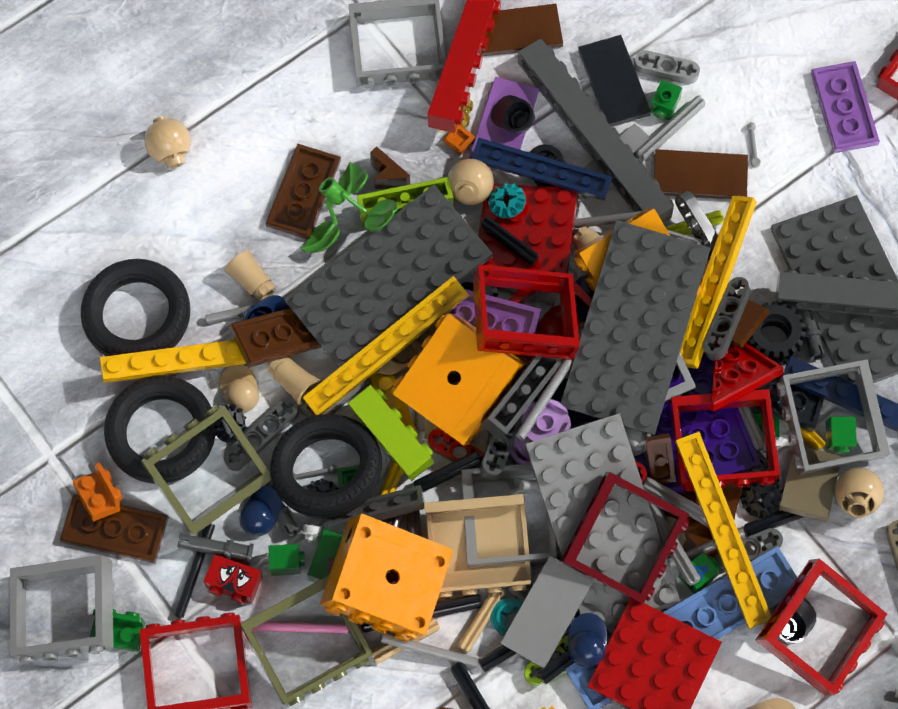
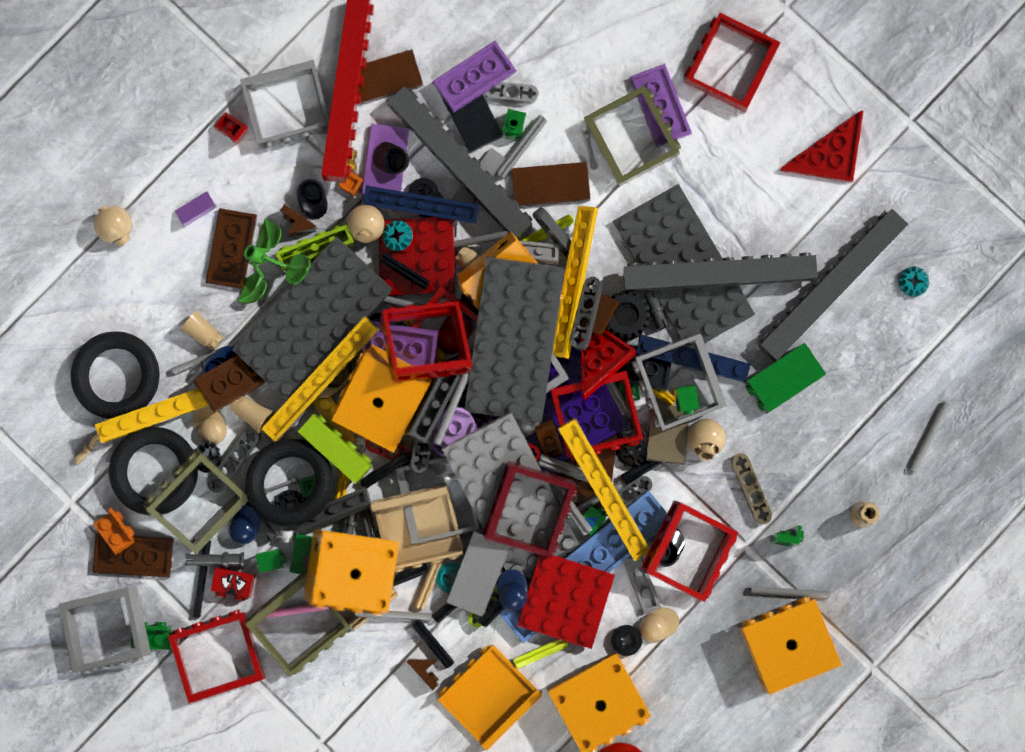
camera: 10 degrees left, 15 degrees up
none -> tan piece [74,434,100,464]
none -> medium lavender slope [175,191,217,227]
none -> red slope [214,112,248,145]
none -> black cap [297,179,328,219]
none -> medium lavender tile [432,40,516,113]
none -> olive window [584,85,681,187]
none -> light grey tile [623,556,662,614]

